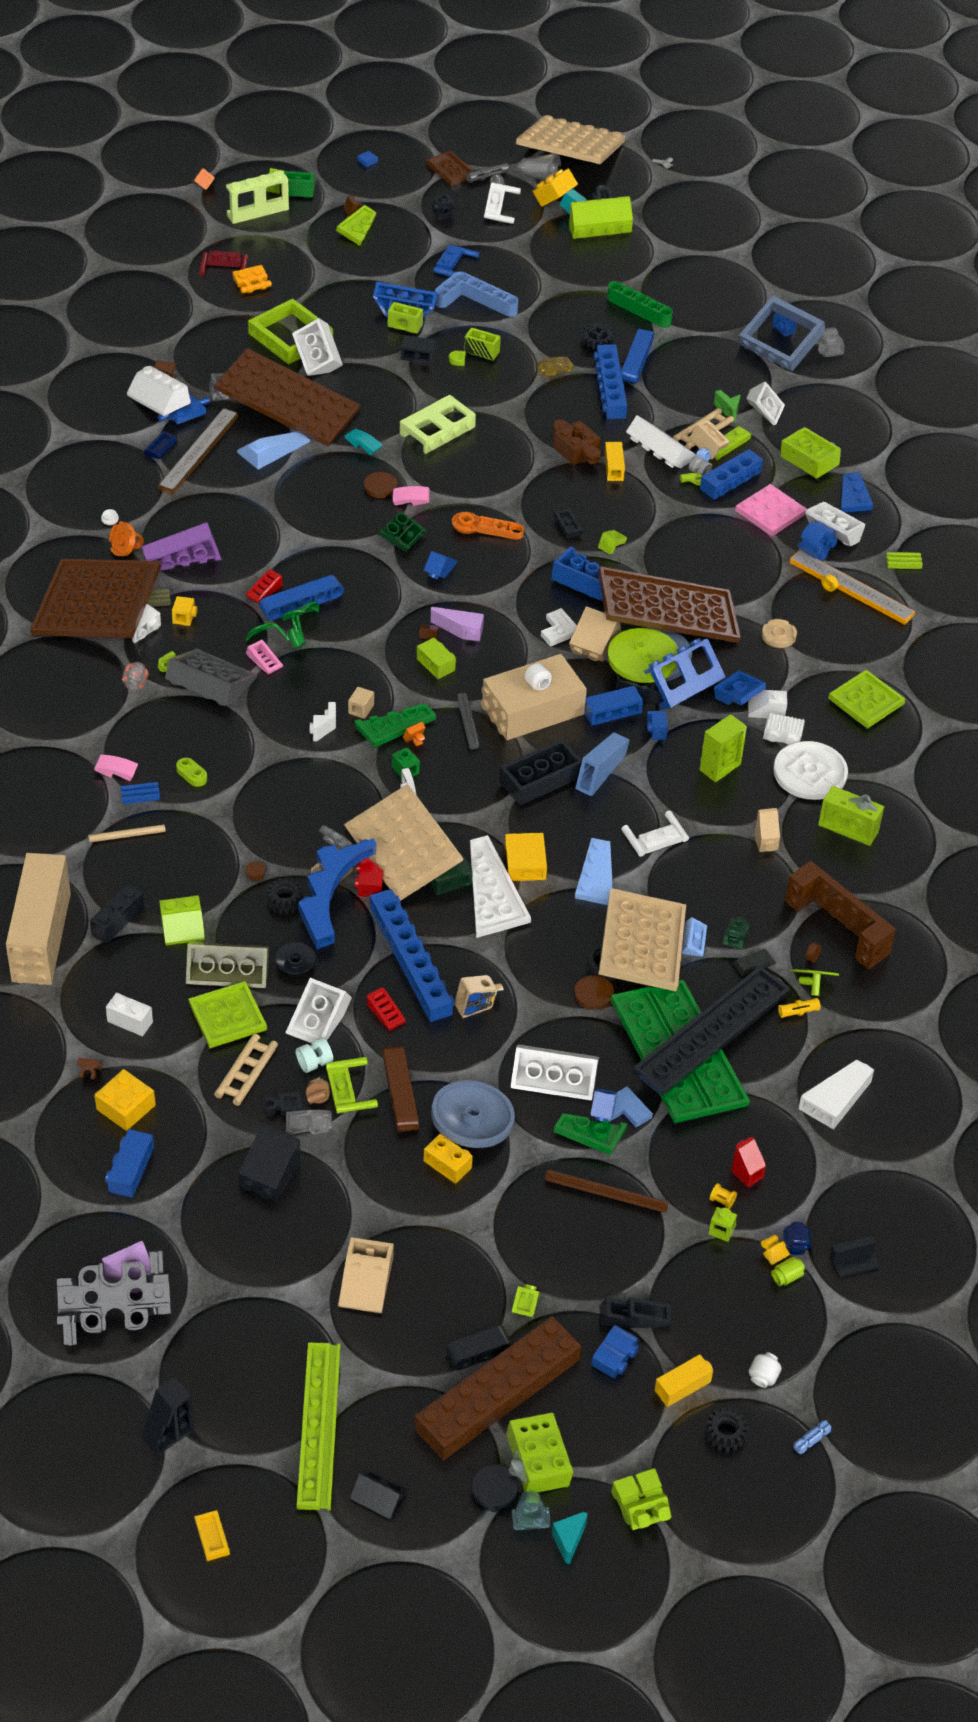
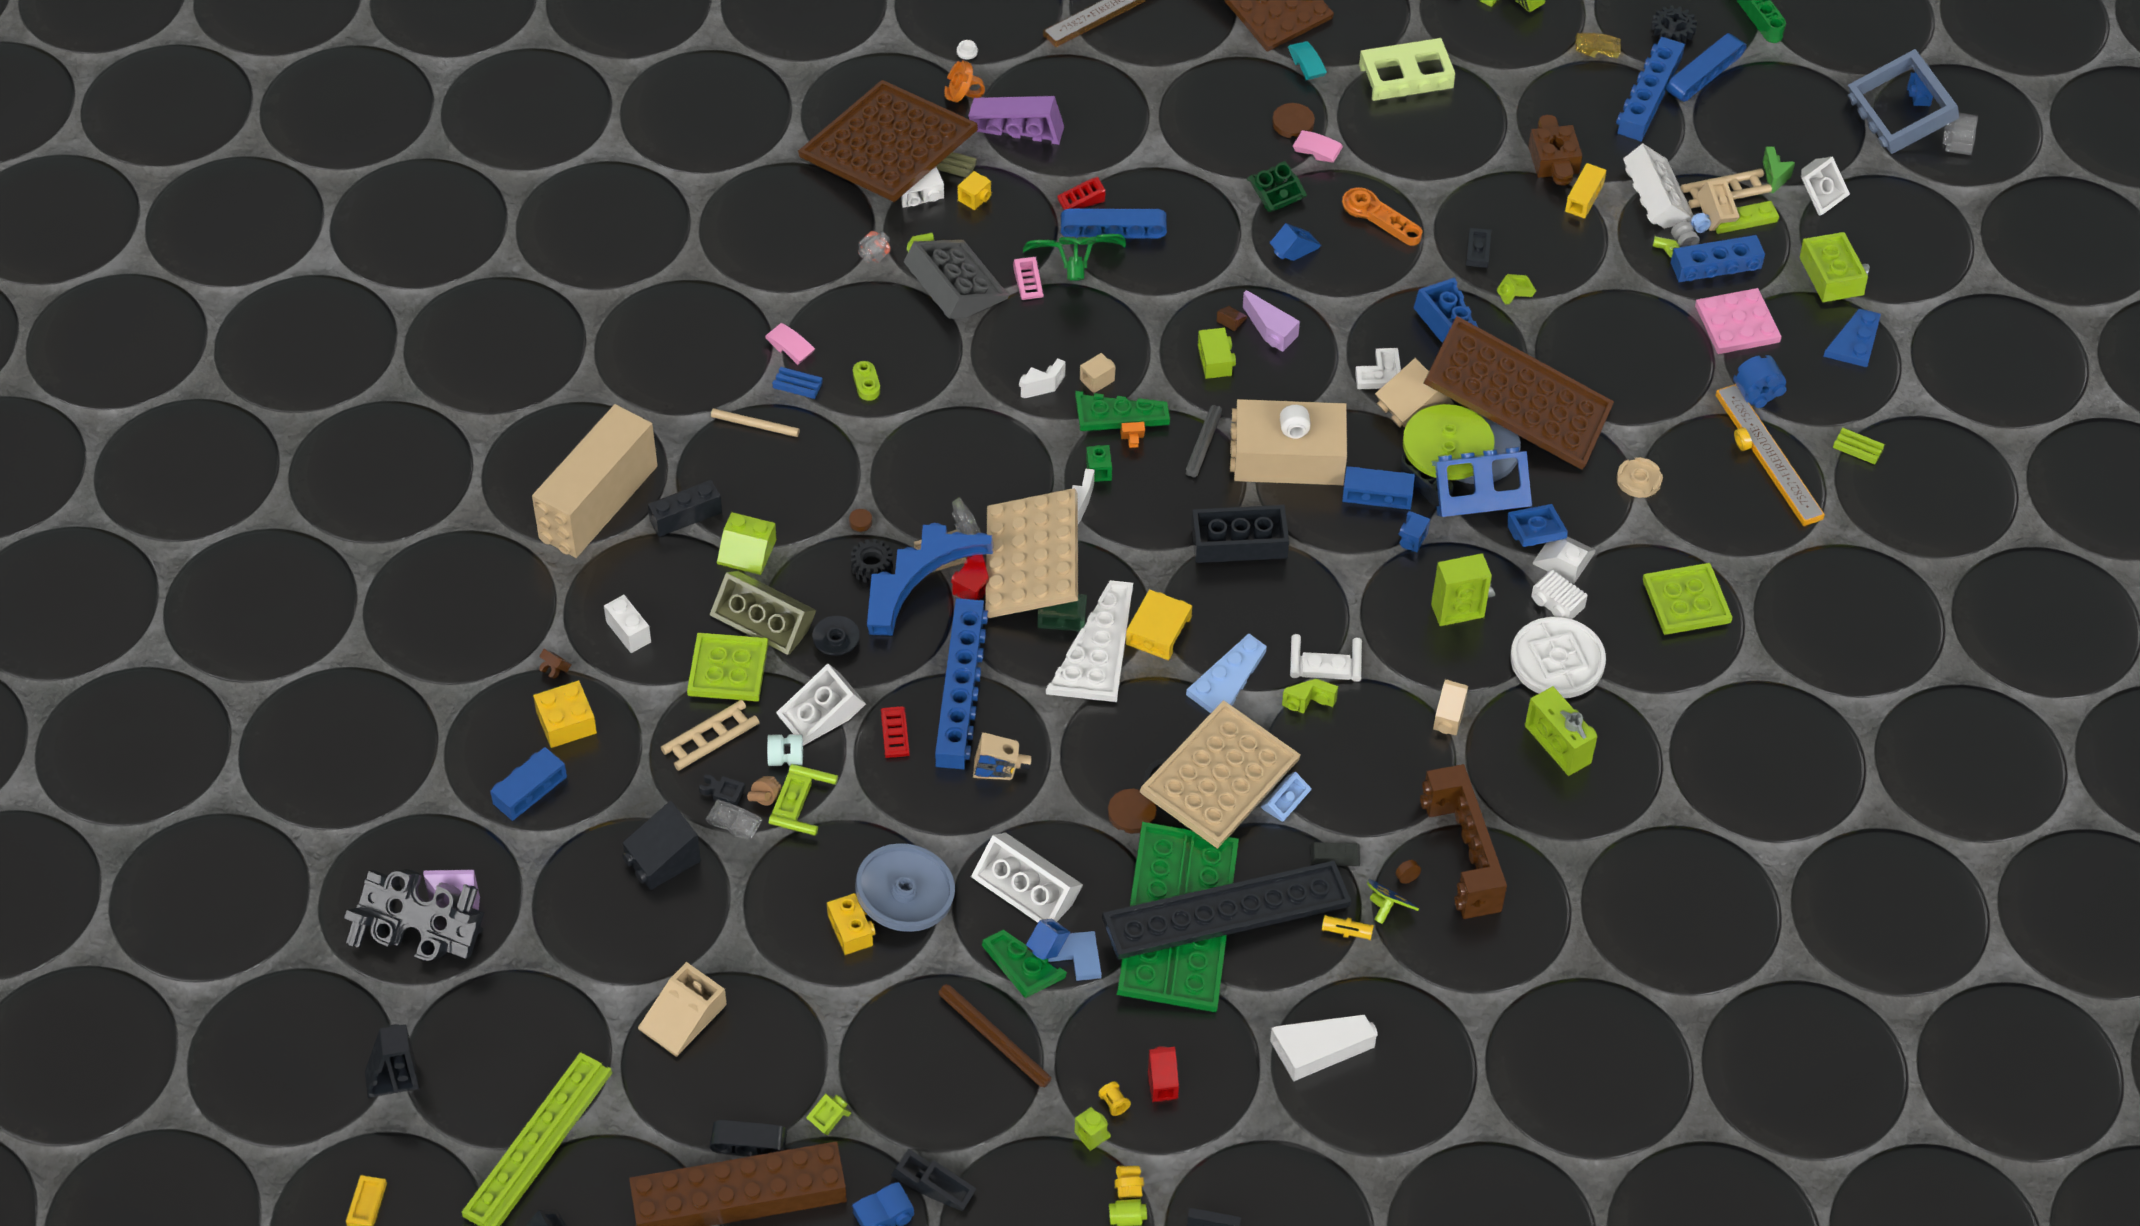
camera: 30 degrees right, 5 degrees up
light blue wedge [237,431,310,469] -> none
reddish brown beam [382,1046,419,1132] -> none
medium blue slope [575,732,629,796] -> none
clear green brick [723,917,750,950] -> none
clear blue head [783,1222,811,1255] -> none
white slope [805,502,865,546] -> none
none -> lime slope [1282,679,1338,713]

